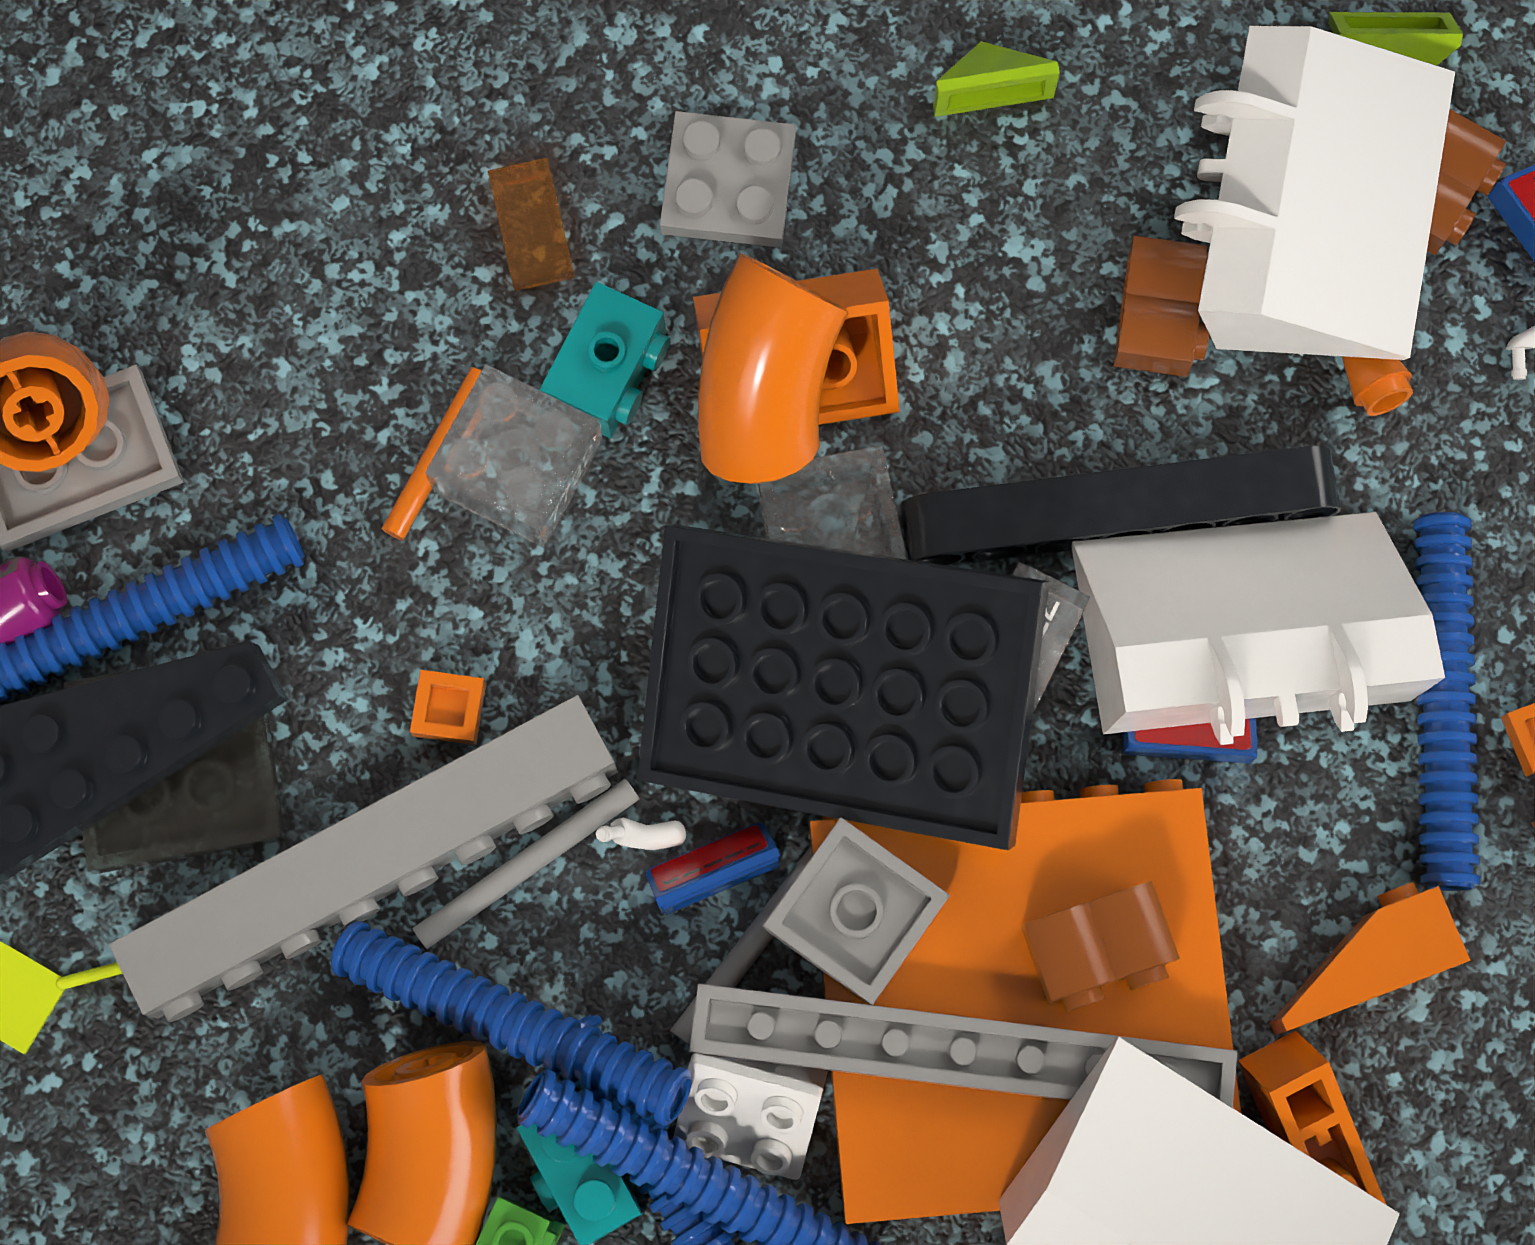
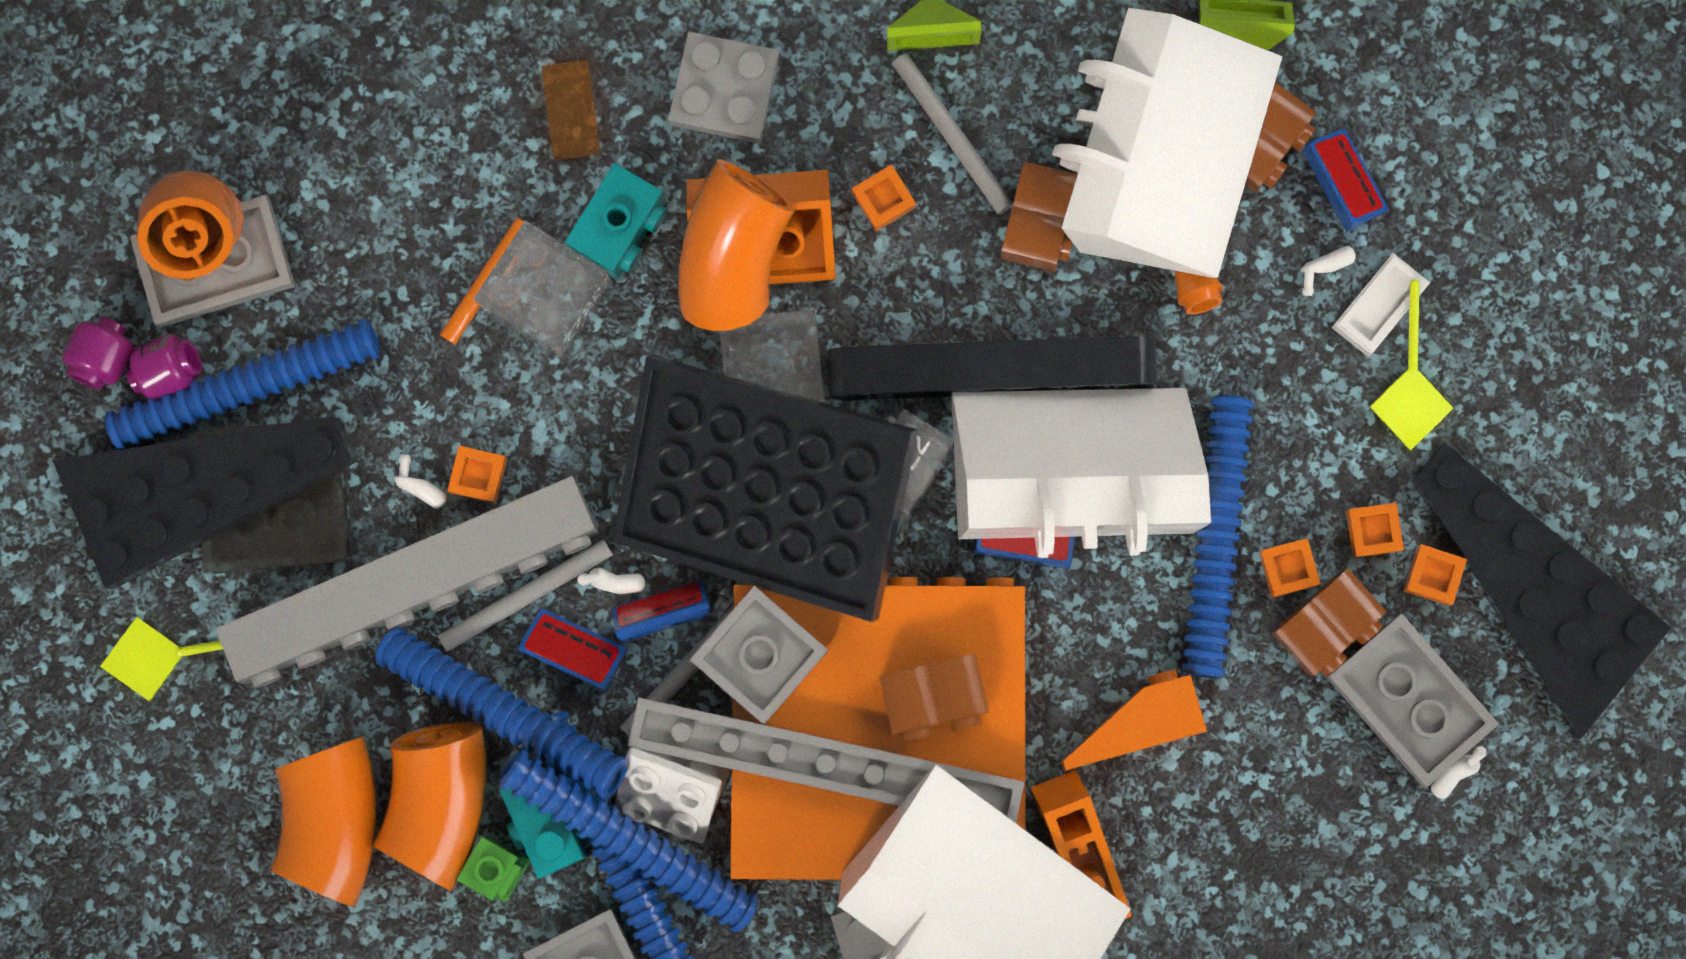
camera: 10 degrees right, 5 degrees up
none -> white piece [394,455,447,509]
none -> red slope [517,608,628,691]
none -> orange plate [851,164,916,232]
none -> light grey bar [892,53,1013,215]

